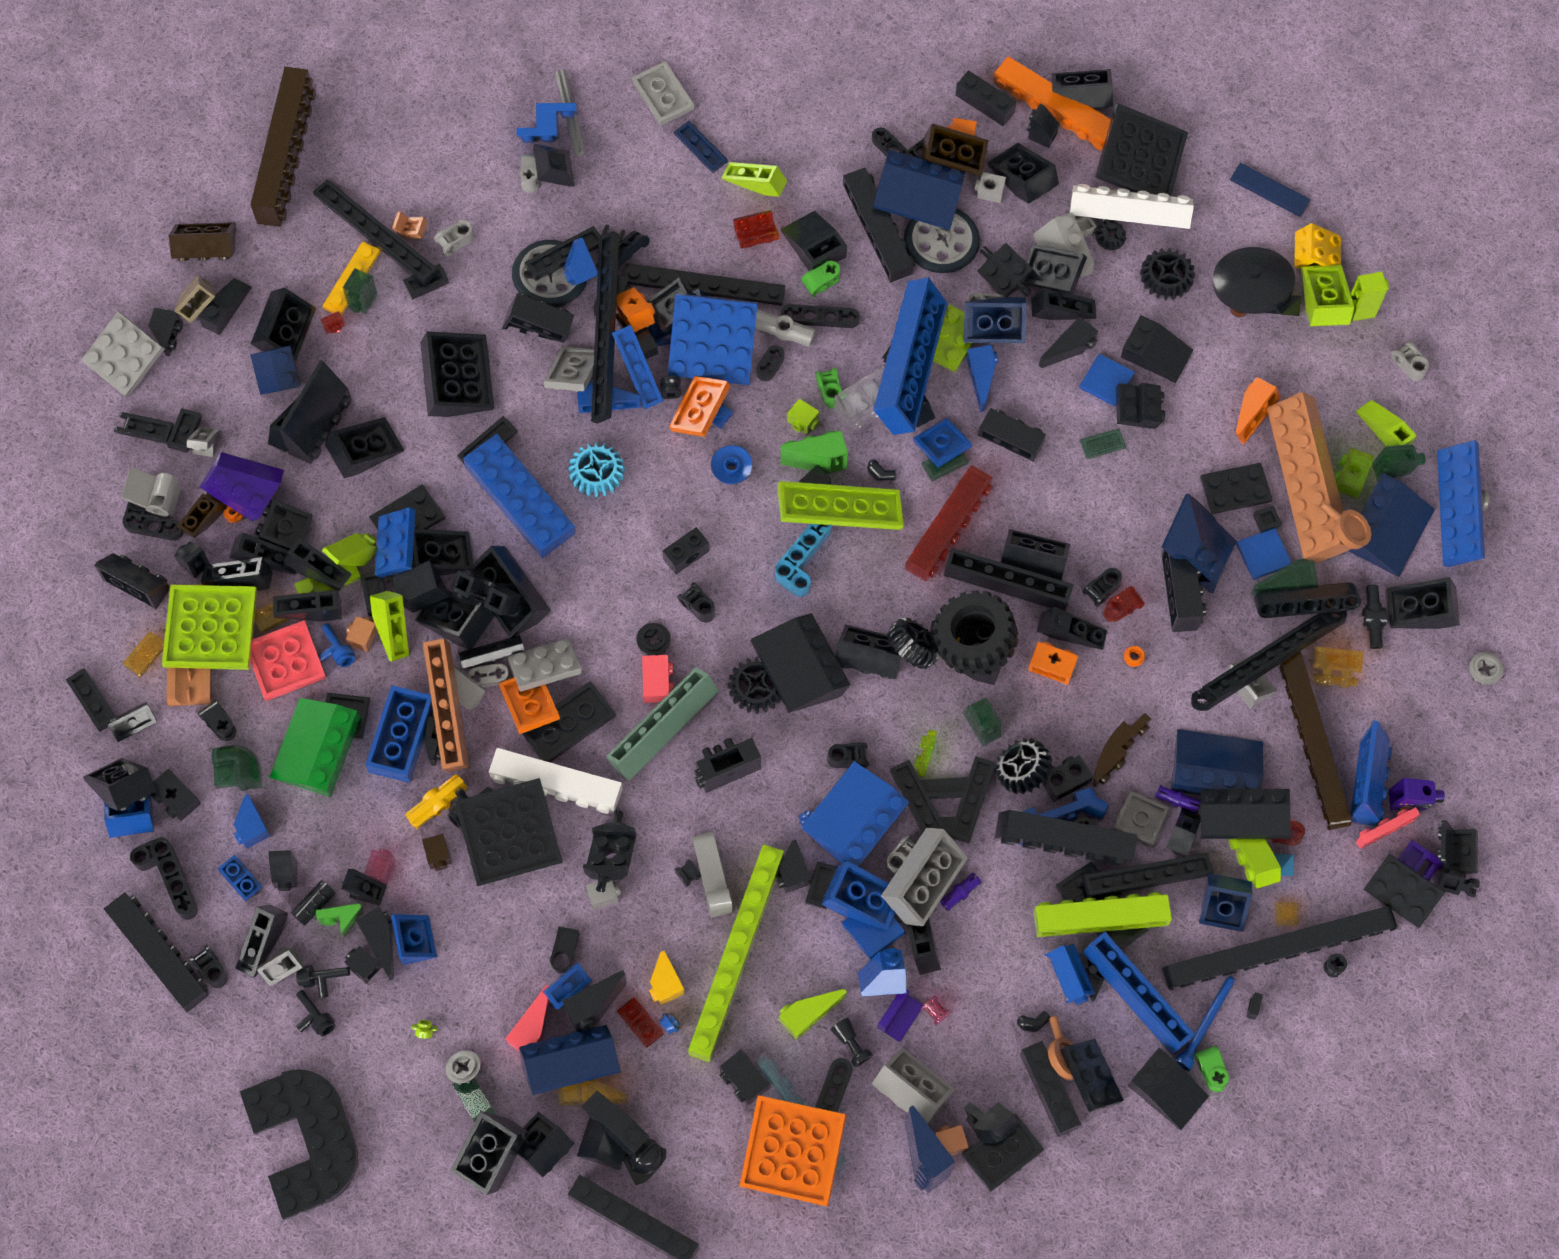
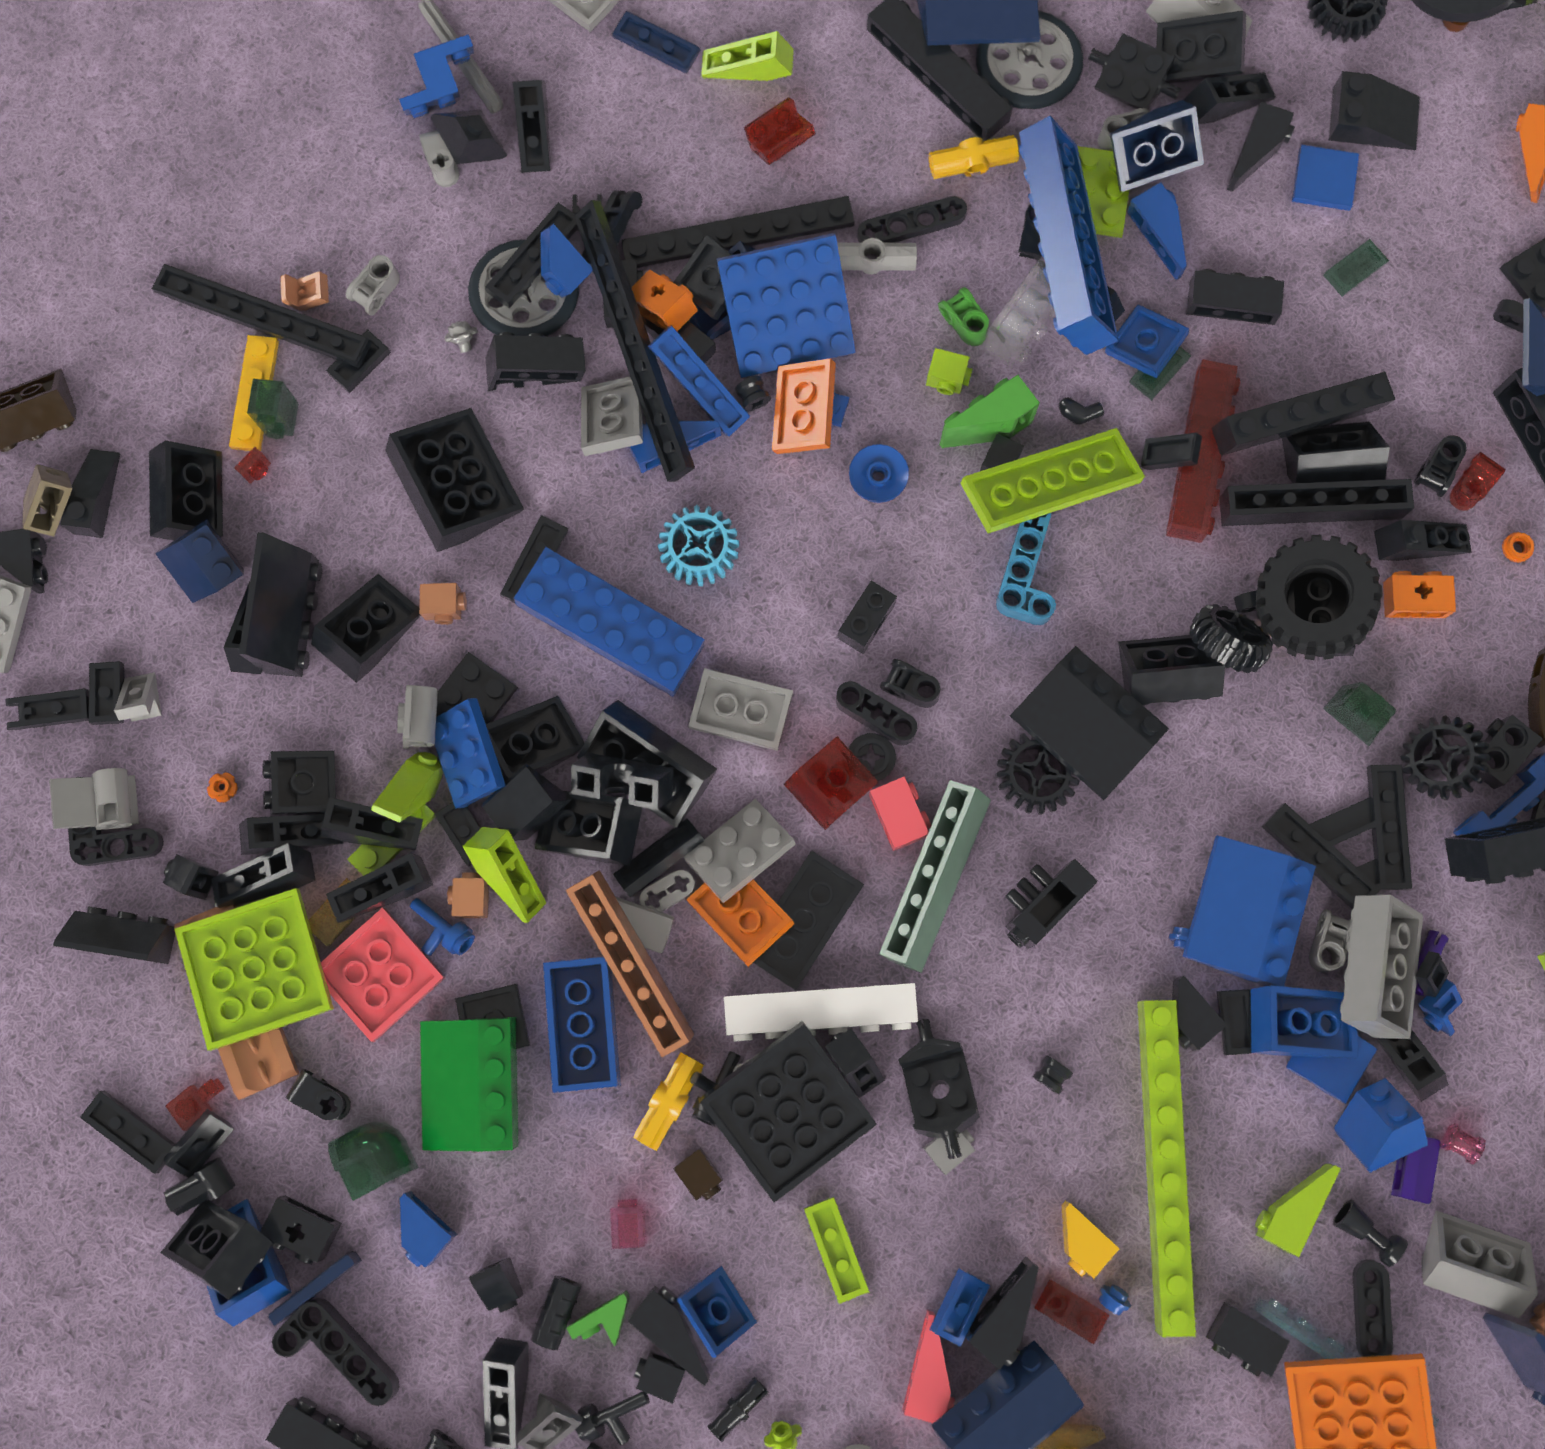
camera: 15 degrees left, 10 degrees up
clear yellow plate [122,631,164,678] -> none
dark brown slope [177,493,227,538] -> none
dark purple wedge [199,452,284,522] -> none
blue slope [217,854,263,902] -> none
dark brown brick [250,66,316,227] -> none
black slope [341,869,387,906] -> none
black slope [425,716,441,766] -> none
black piece [550,926,580,973] -> none
light grey beam [692,832,733,918] -> none
black beam [756,345,785,381] -> none
black slope [781,211,847,271] -> none
bright green piece [801,261,840,297] -> none
black piece [827,742,869,768] -> none
clear neon green plate [914,729,937,777] -> none
black plate [1116,383,1165,429] -> none
none -> black piece [164,1157,236,1216]
none -> clear red plate [165,1078,225,1131]
none -> dark blue tile [268,1251,362,1326]
none -> light grey piece [397,685,438,749]
none -> nougat brick [419,583,467,625]
none -> light grey plant [445,321,478,353]
none -> black slope [513,80,551,173]
none -> light grey plate [688,668,793,751]
none -> black pin [707,1377,769,1442]
none -> clear red slope [784,736,878,830]
none -> lime plate [804,1197,869,1304]
none -> black slope [825,1028,885,1098]
none -> black beam [836,681,917,746]
none -> yellow piece [928,135,1019,179]
none -> black tile [1140,432,1202,470]
none -> black brick [1211,372,1395,456]
none -> black tile [1415,951,1449,997]
none -> blue bracket [1419,979,1463,1036]

